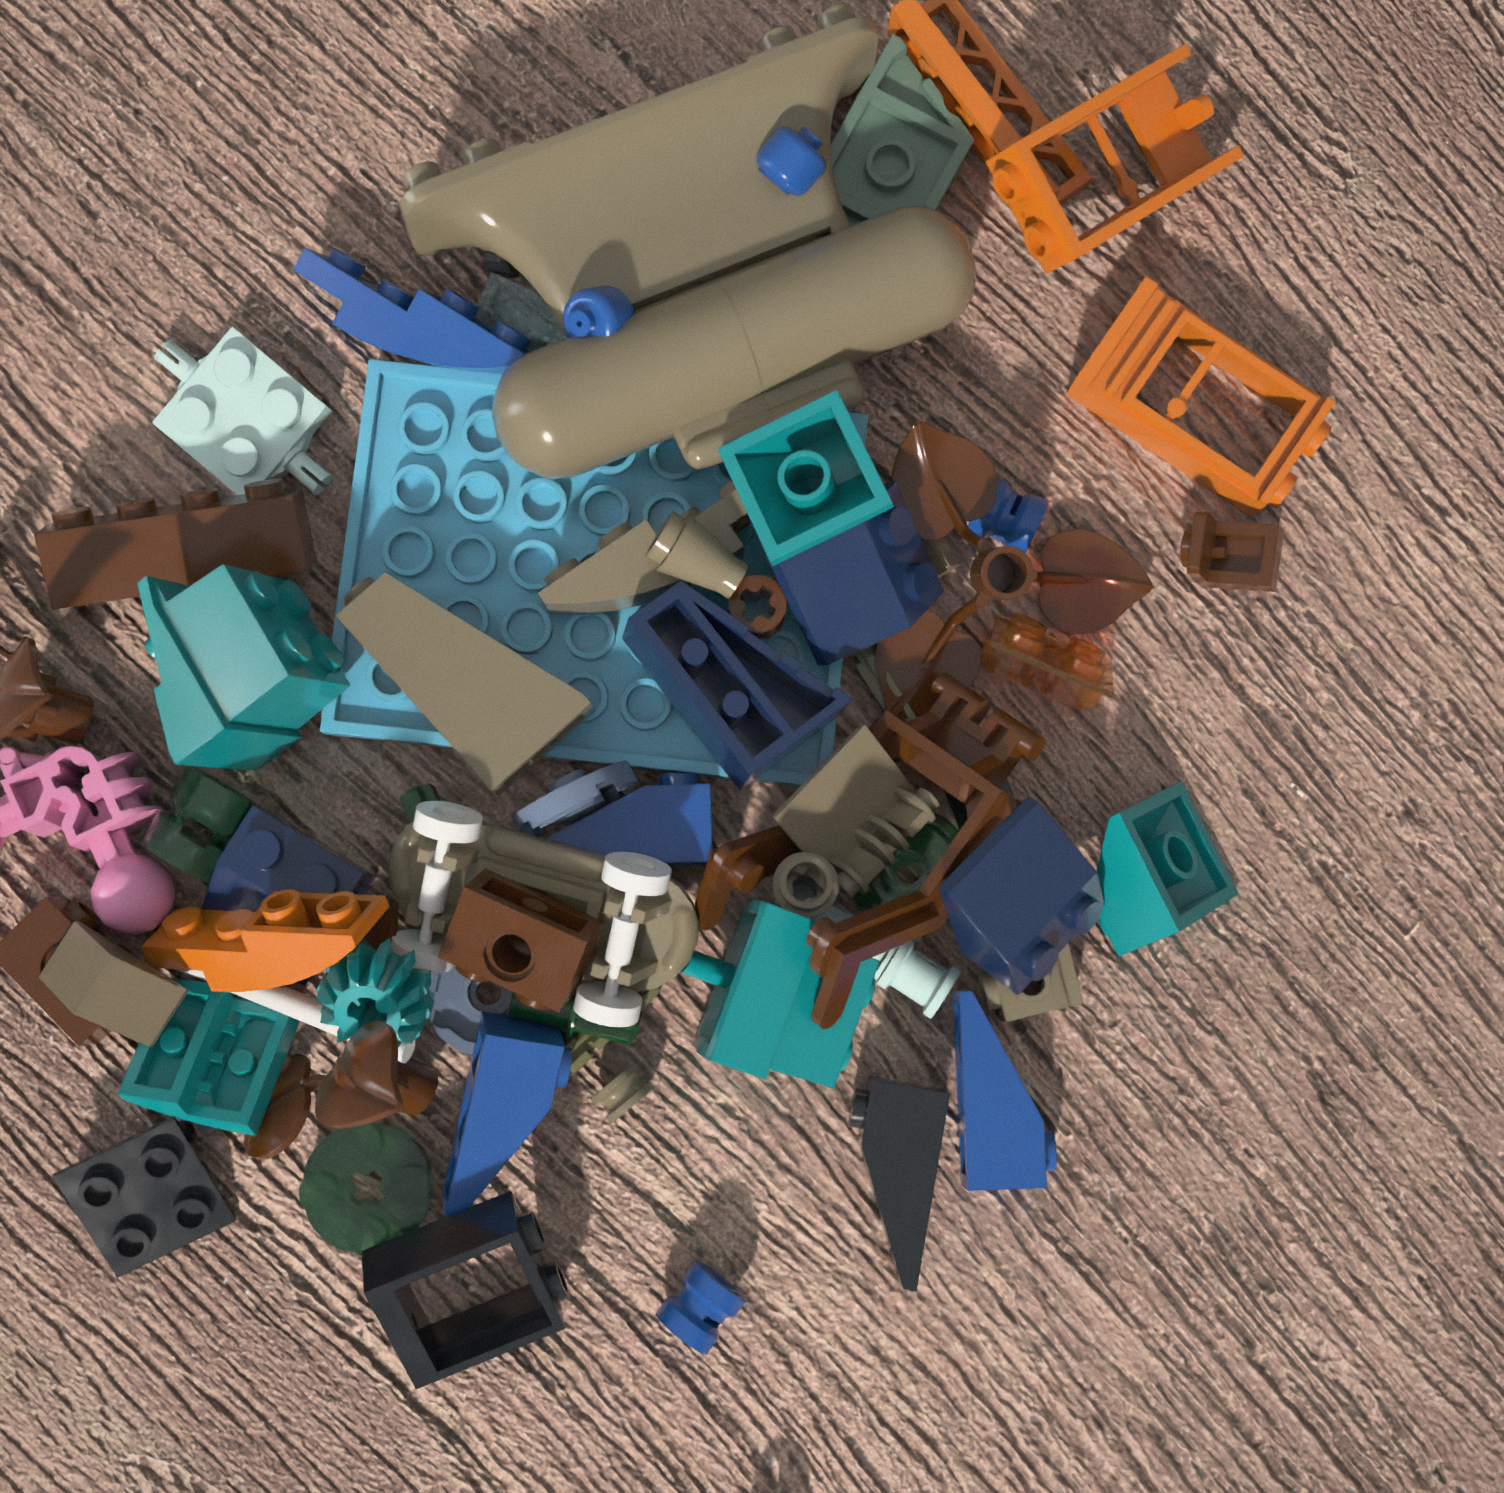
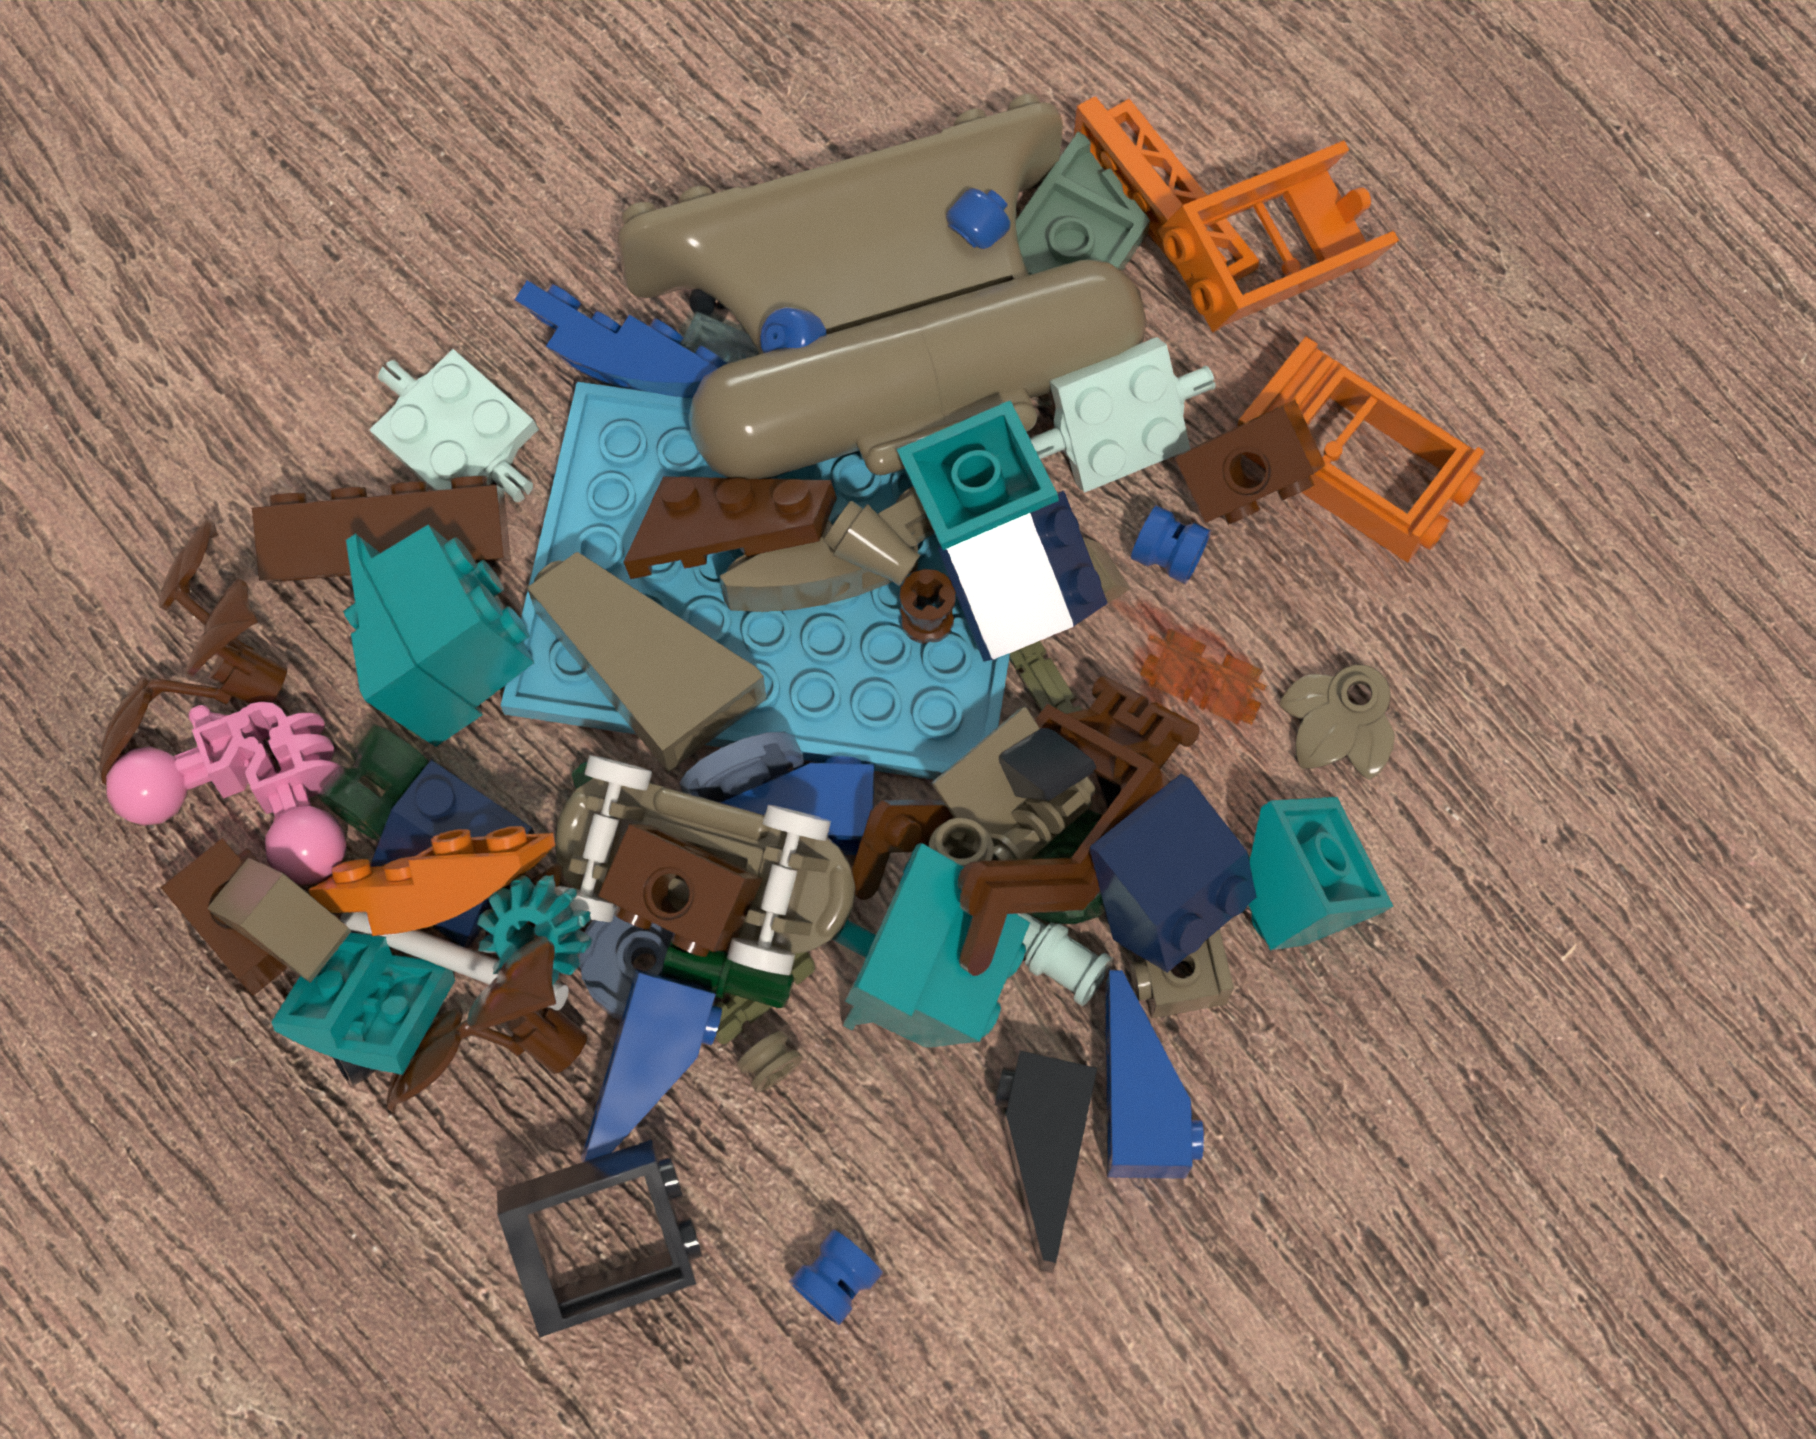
camera: 10 degrees right, 15 degrees down
black hinge [52,1117,236,1278] -> none
clear green plate [298,1122,434,1256] -> none
dark blue wedge [622,581,854,791] -> none
reddish brown plant [874,422,1153,719] -> none
reddish brown bracket [1180,512,1284,592] -> none
none -> reddish brown wing [623,476,837,579]
none -> black slope [999,728,1097,801]
none -> light aqua plate [1030,337,1216,493]
none -> reddish brown brick [1175,400,1326,525]
none -> dark tan plate [1279,664,1395,780]

